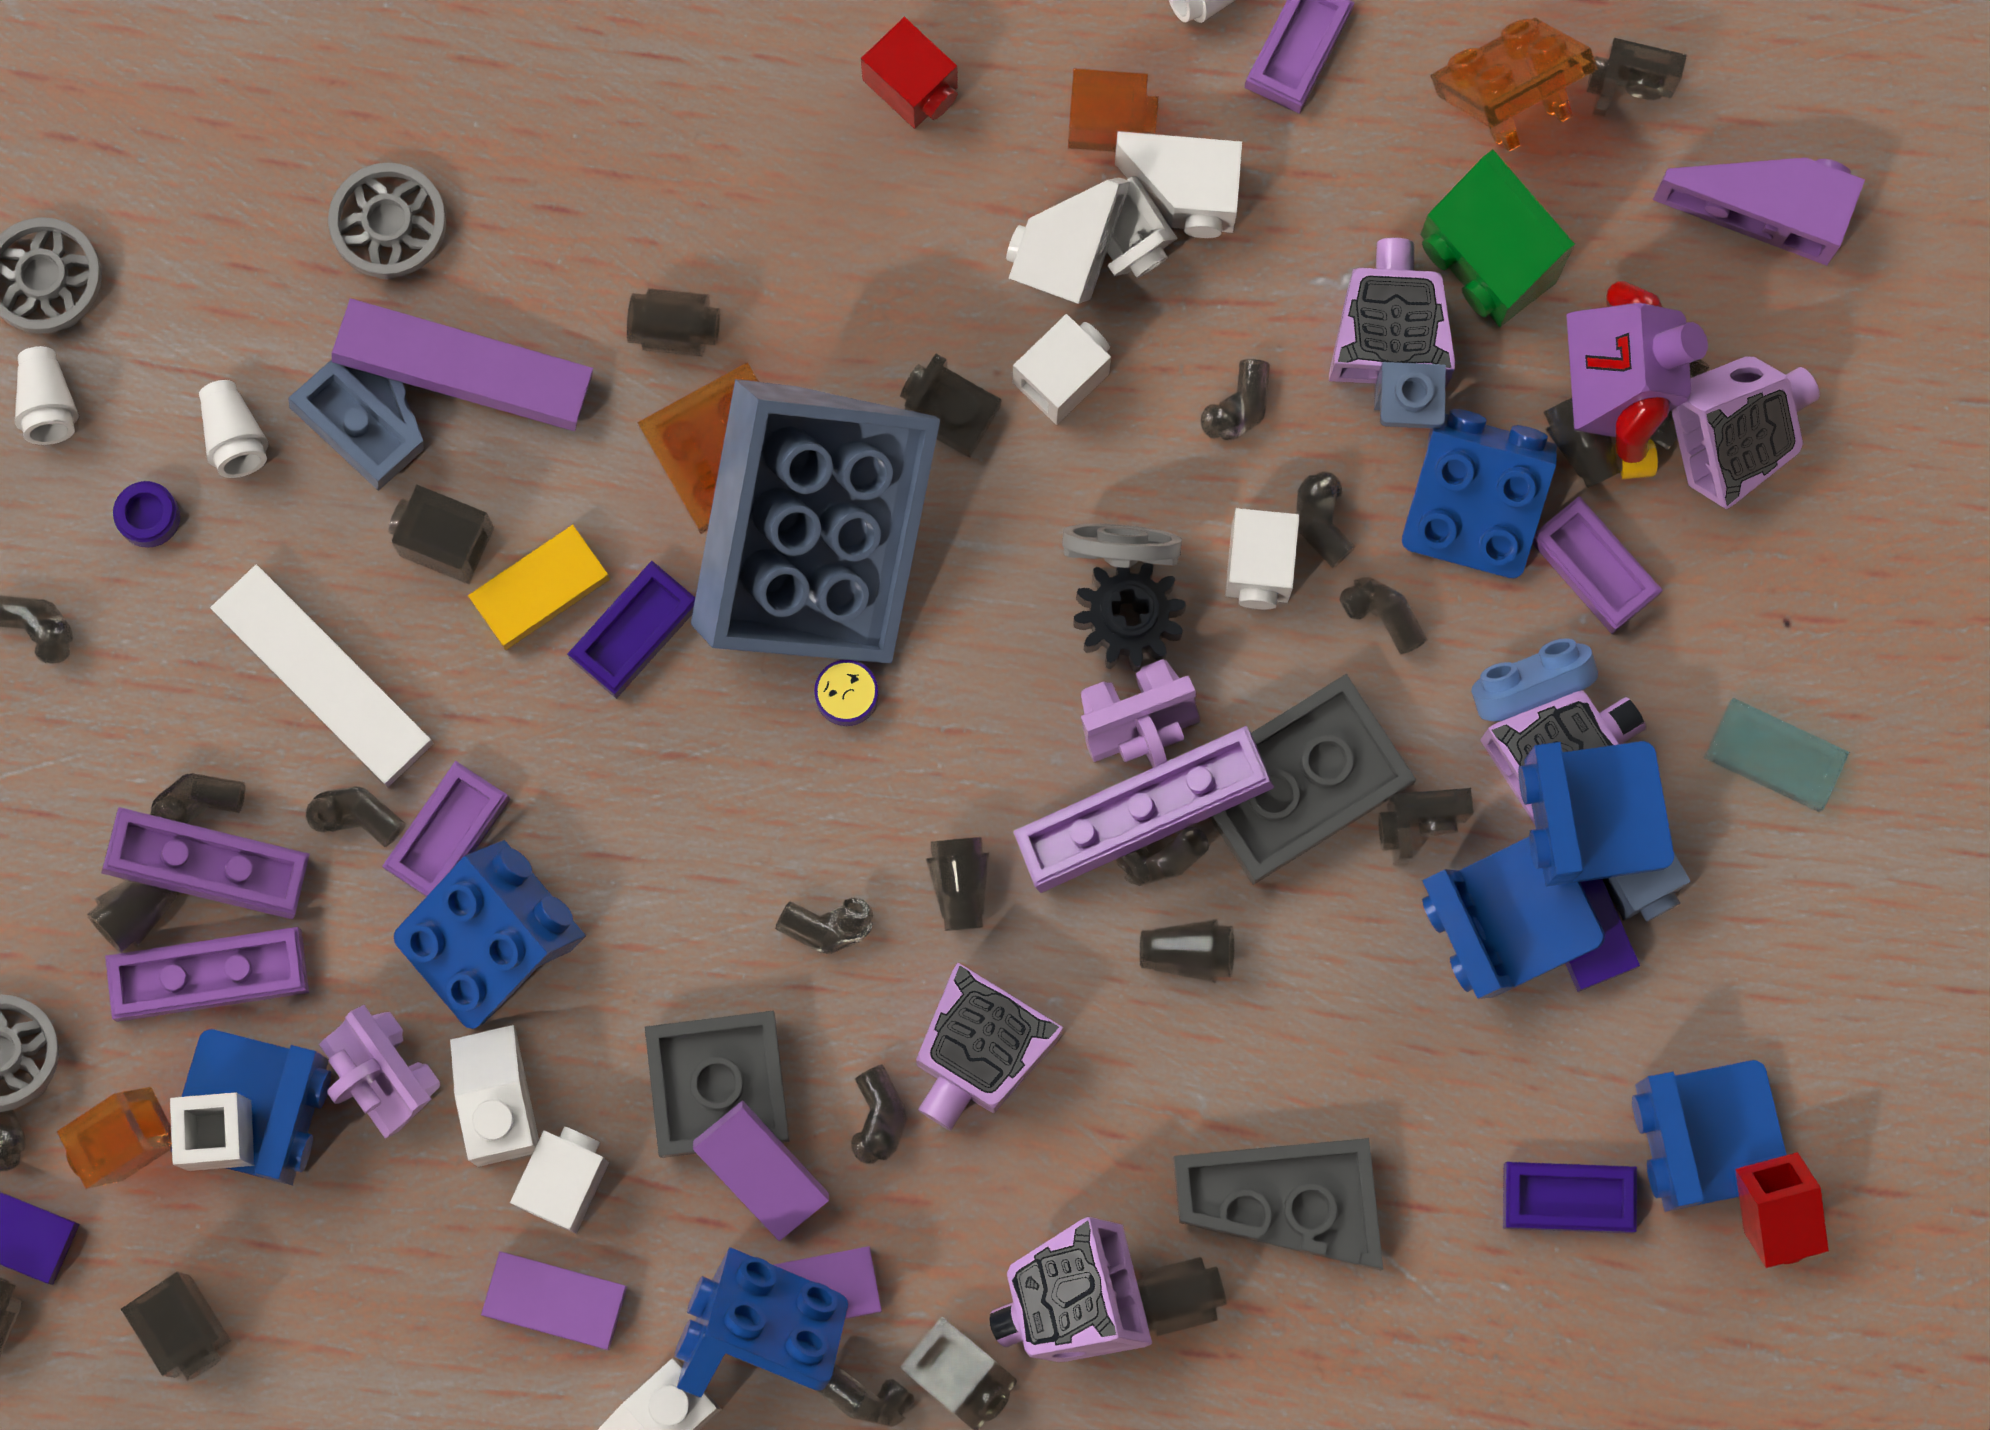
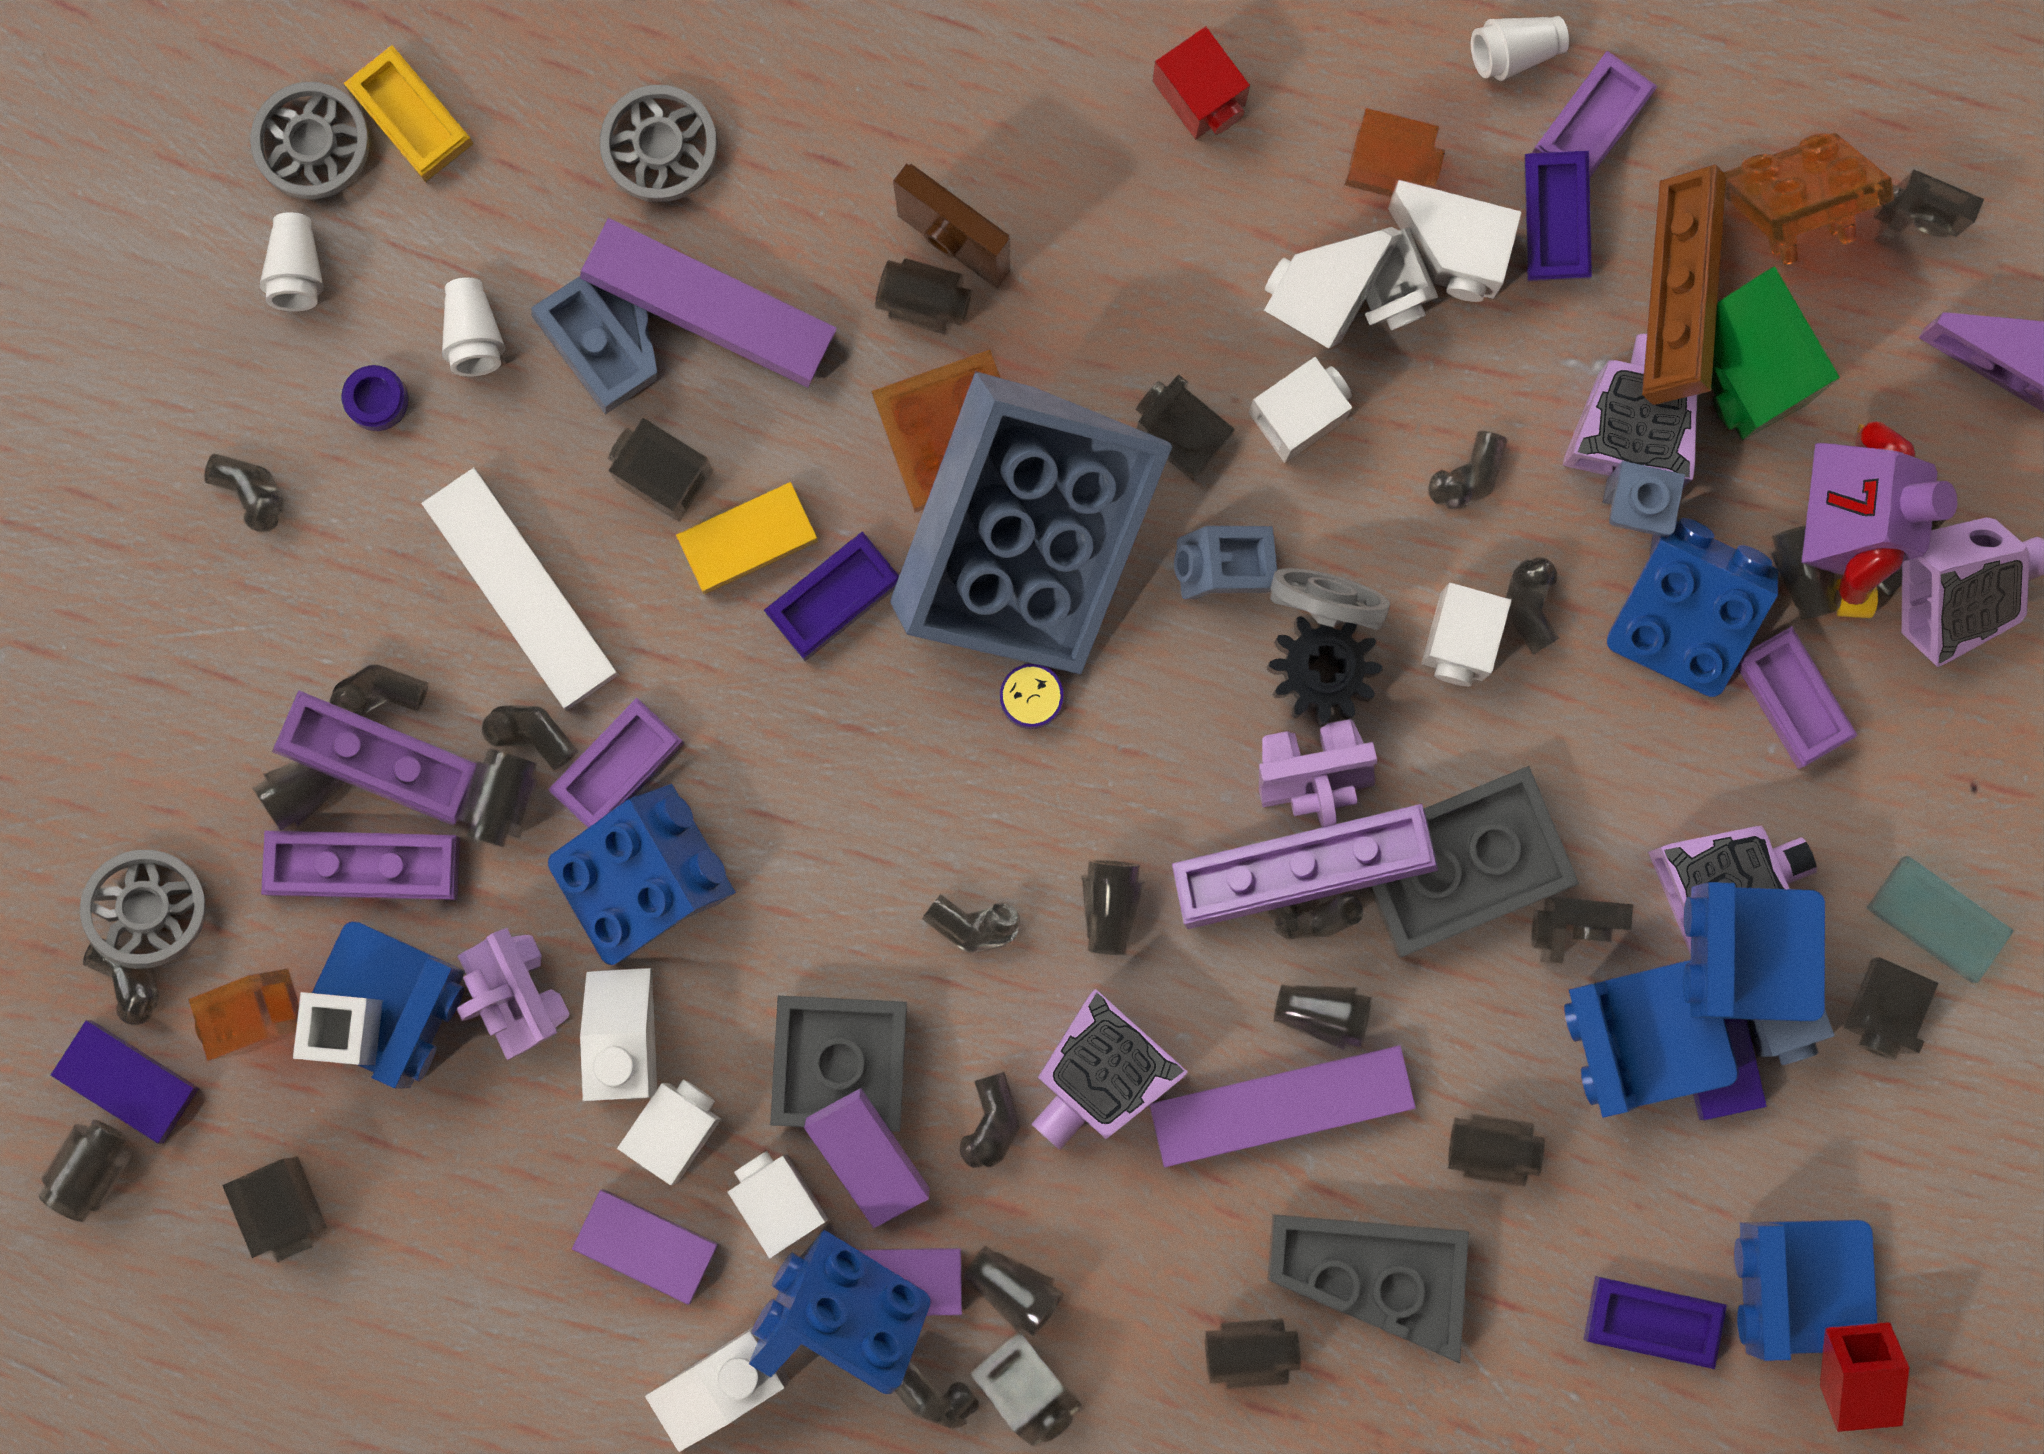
camera: 10 degrees right, 5 degrees up
torso [989,1217,1152,1362] -> none
clear smoke arm [1339,577,1428,654] -> none
medium blue plate [1471,639,1598,721] -> none
none -> yellow tile [344,45,474,182]
none -> clear smoke brick [458,748,538,847]
none -> white brick [728,1151,829,1258]
none -> reddish brown plate [893,163,1010,288]
none -> clear smoke cone [964,1246,1064,1336]
none -> medium lavender tile [1149,1045,1416,1167]
none -> sand blue bracket [1174,526,1277,599]
none -> clear smoke brick [1447,1113,1545,1187]
none -> dark purple tile [1524,151,1592,282]
none -> dark orange tile [1642,164,1726,405]
none -> clear smoke bracket [1844,957,1939,1060]

